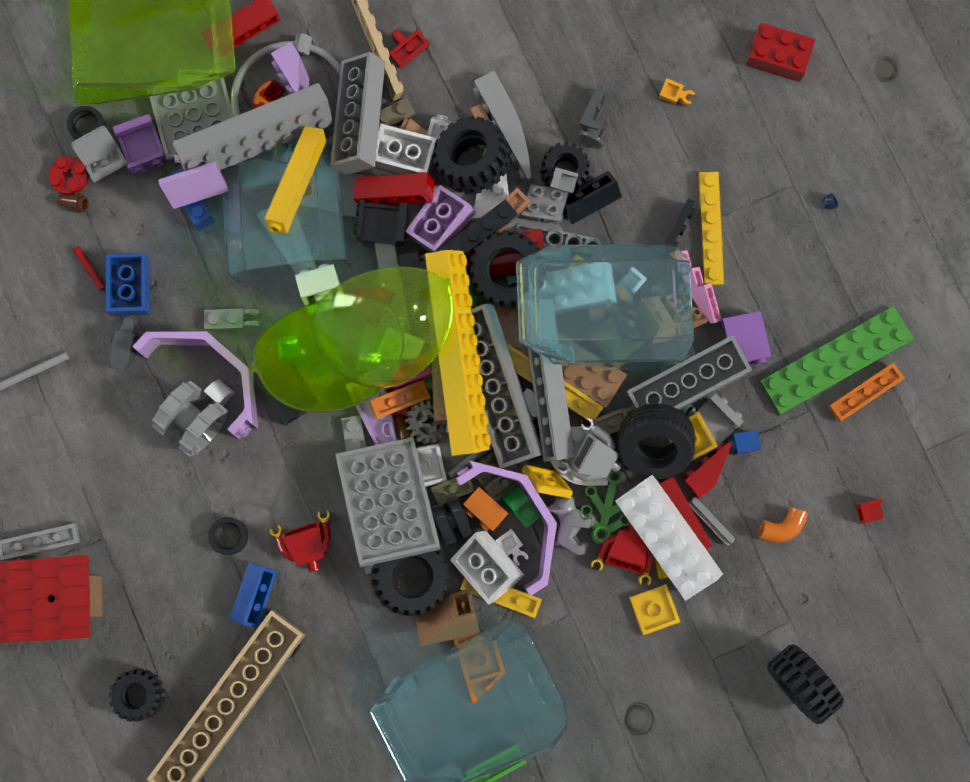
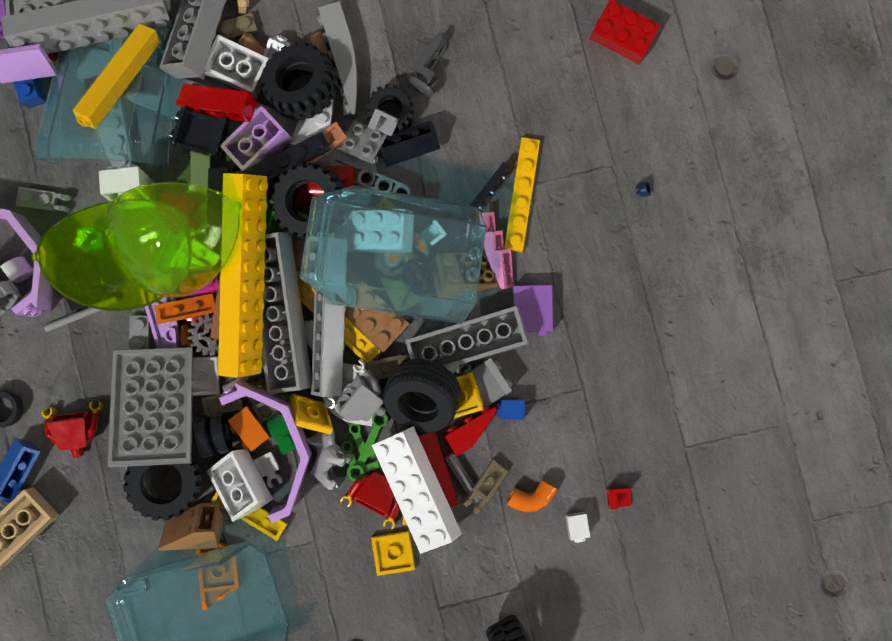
camera: 15 degrees right, 5 degrees up
light orange plate [658,78,695,107] -> none
bright green plate [759,306,914,415] -> none
orange plate [828,362,905,422] -> none
none -> light grey bar [44,297,118,332]
none -> dark tan hinge [463,459,508,514]
none -> white brick [565,512,590,543]

